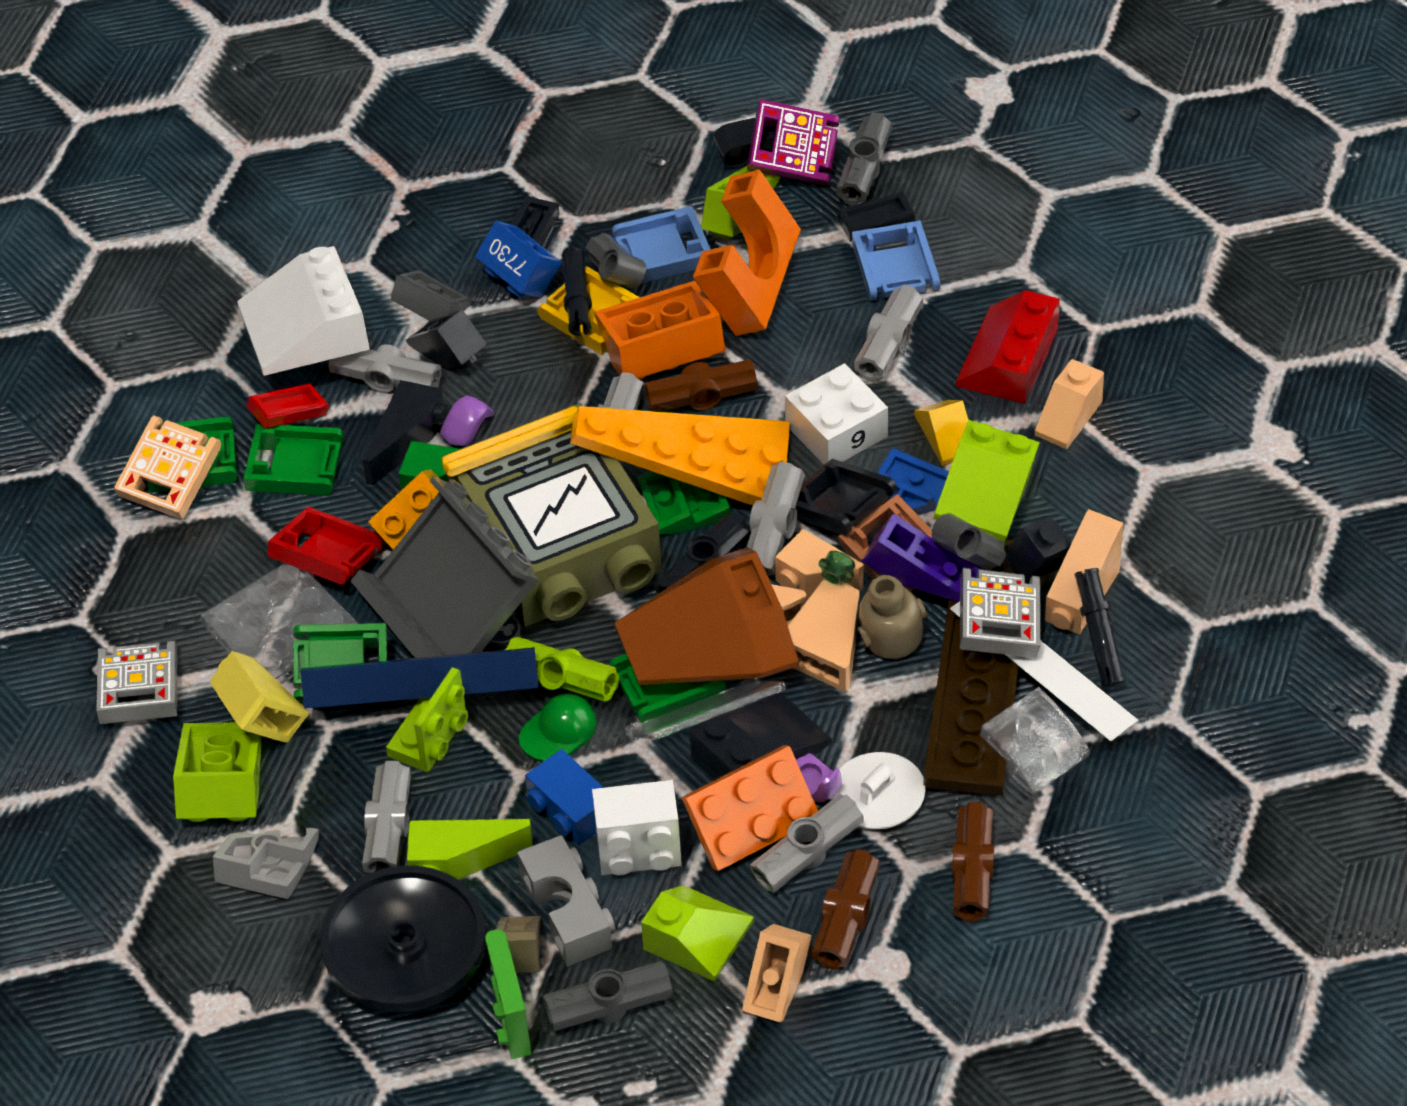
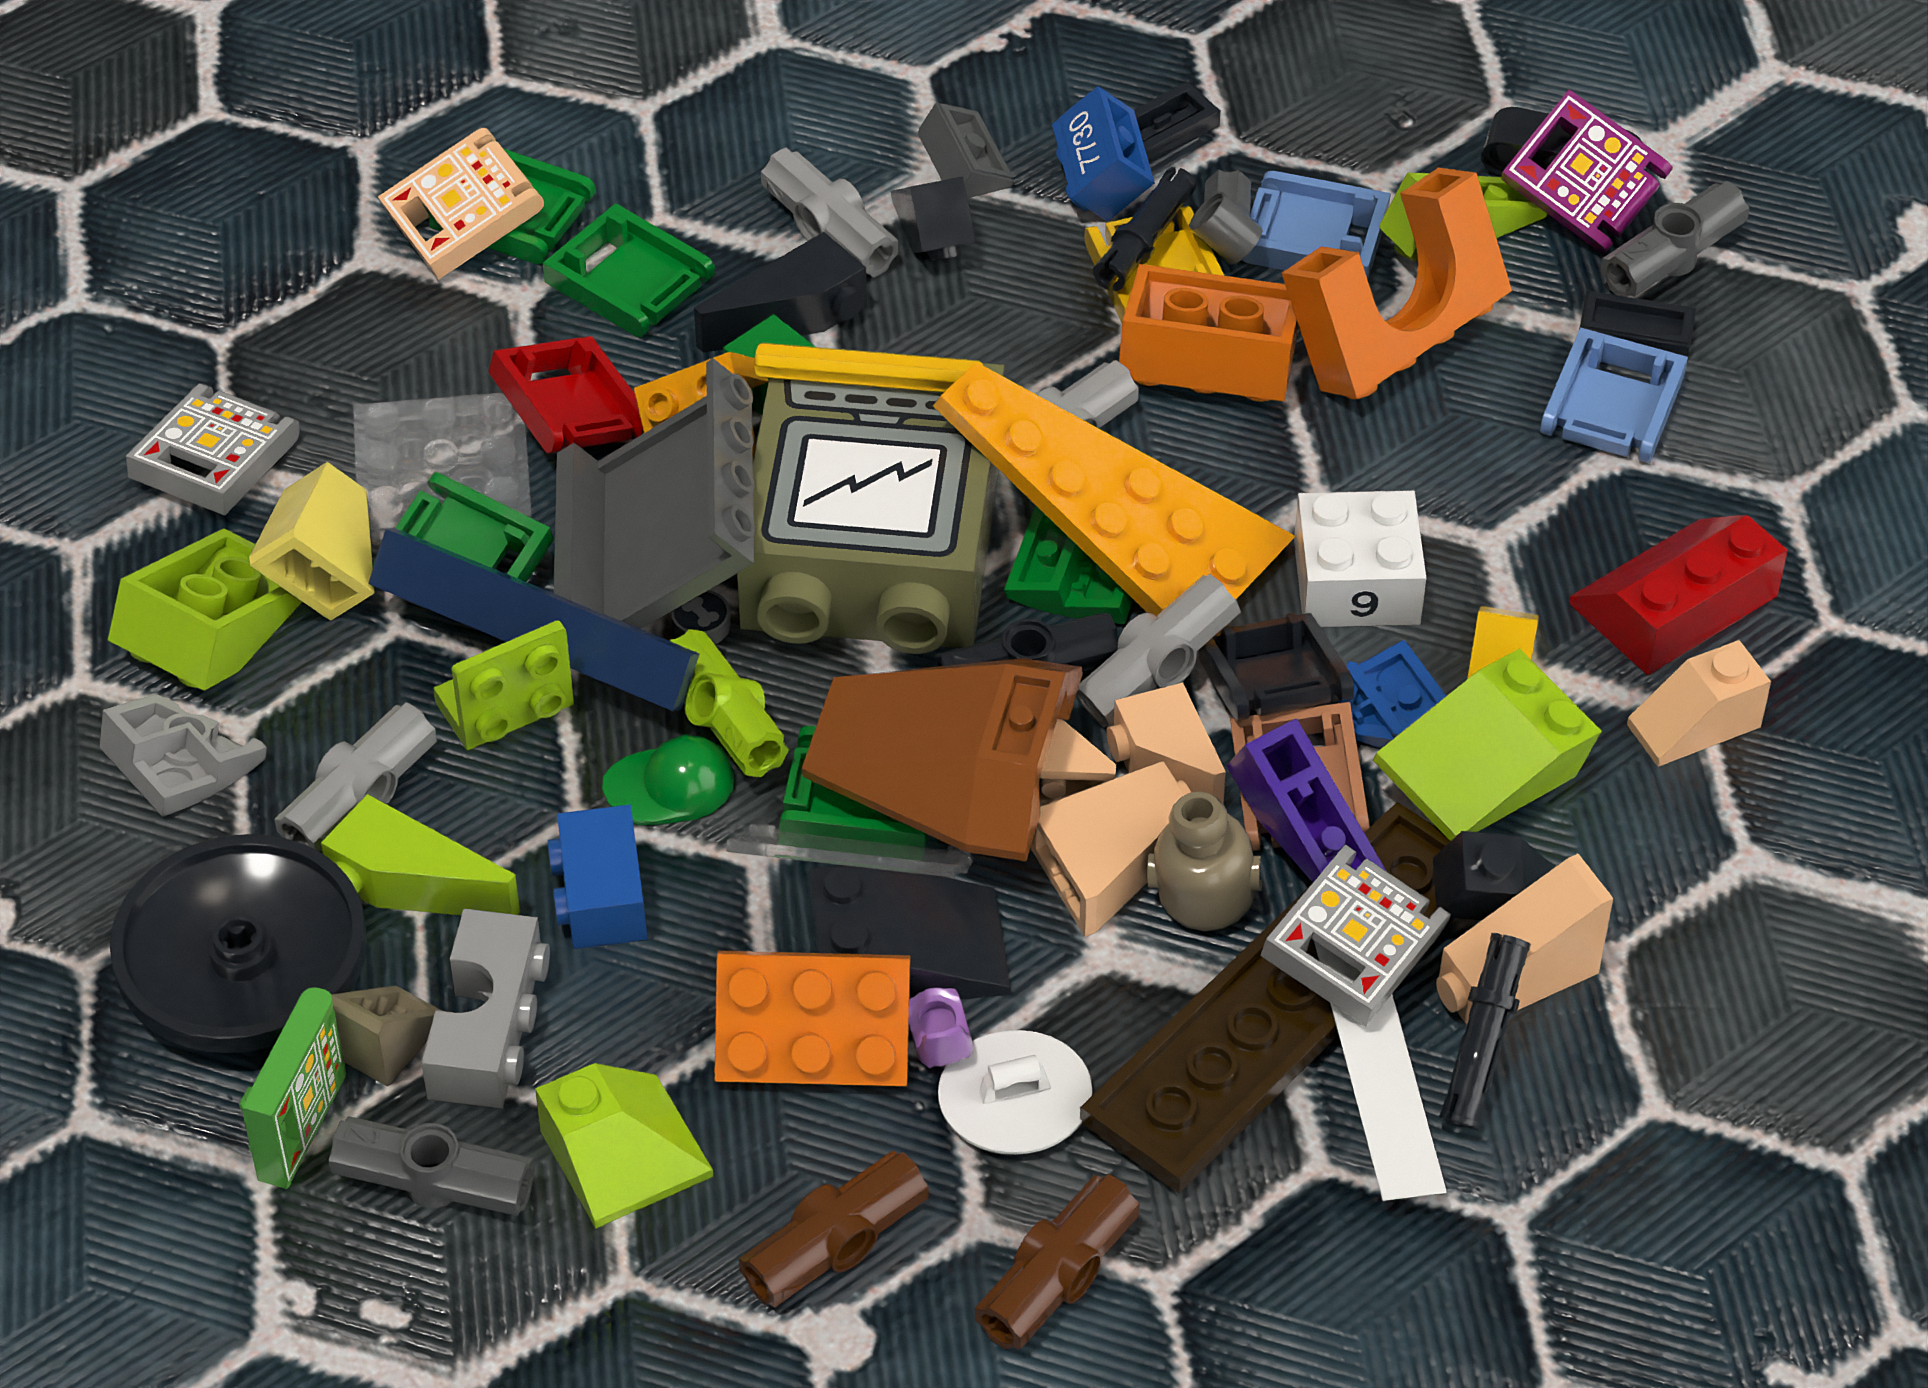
camera: 30 degrees right, 0 degrees up
white slope [237,246,370,376] -> none
red tile [246,384,329,428] -> none
medium lavender hair [440,395,494,446] -> none
white brick [592,780,681,875] -> none
reddish brown piece [644,360,758,412] -> none
light nougat slope [742,924,812,1023] -> none
light grey piece [750,794,864,893] -> none
clear green plate [818,550,856,585] -> none
light grey piece [854,284,923,382] -> none
dark grey piece [932,513,1006,571] -> none
clear slope [980,687,1090,796] -> none

